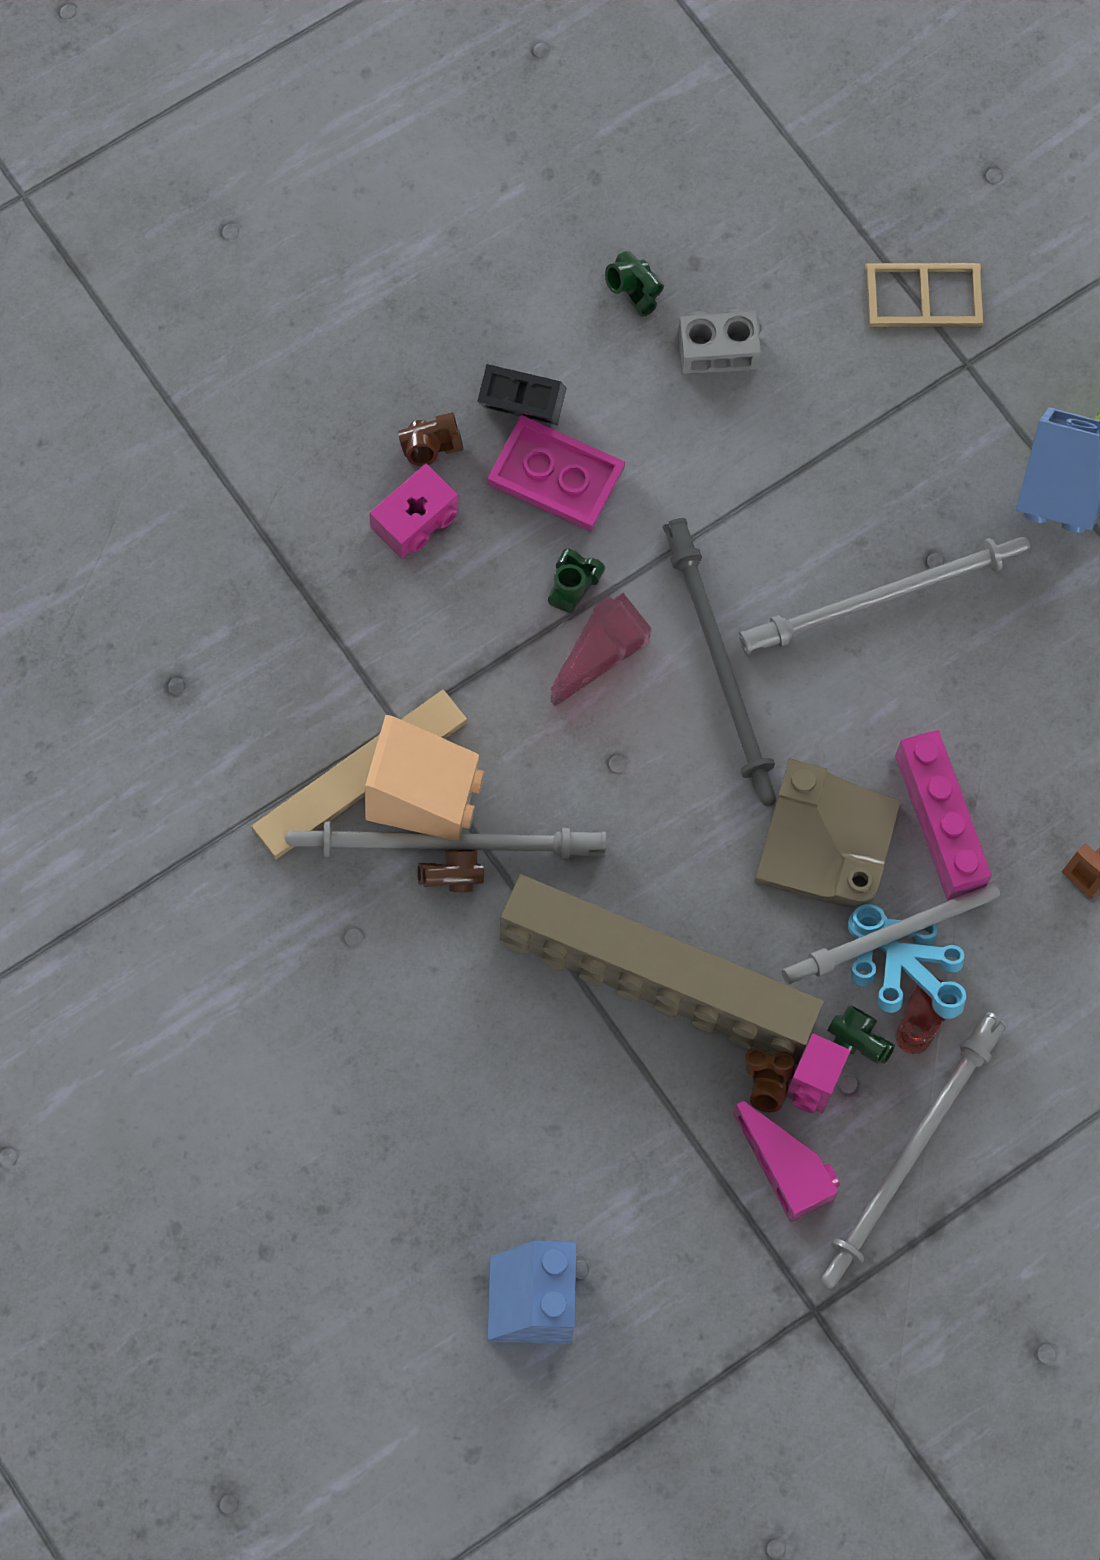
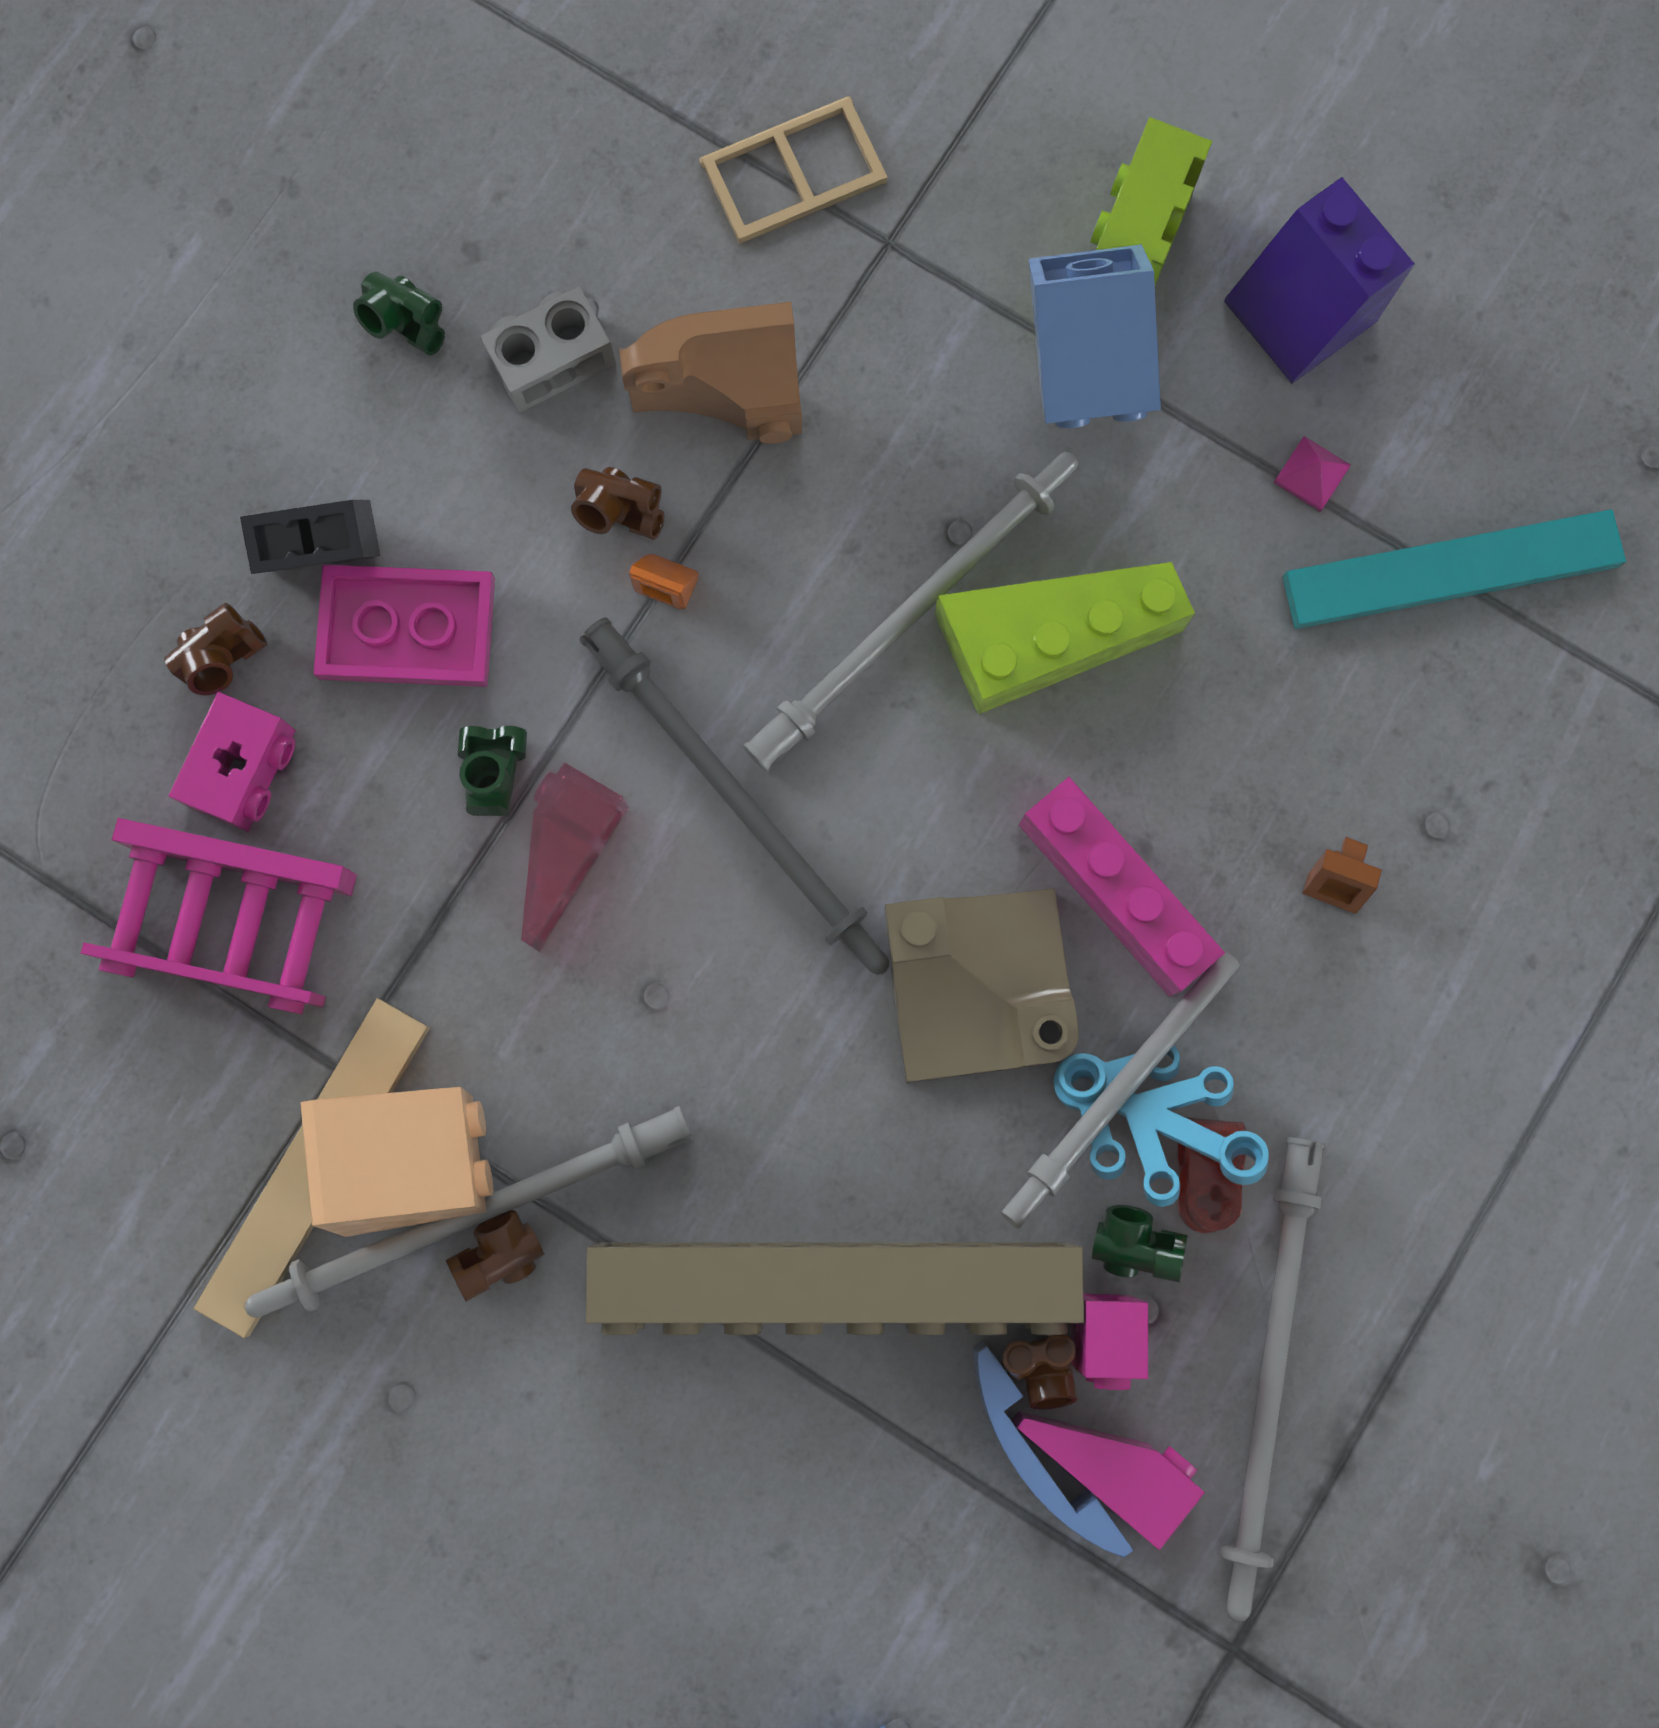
camera: 20 degrees left, 10 degrees up
none -> dark pink fence [80,818,357,1015]
none -> reddish brown plate [571,467,664,540]
none -> medium nougat slope [619,301,802,444]
none -> orange slope [629,554,699,610]
none -> lime wedge [934,562,1195,715]
none -> medium blue slope [973,1341,1133,1558]

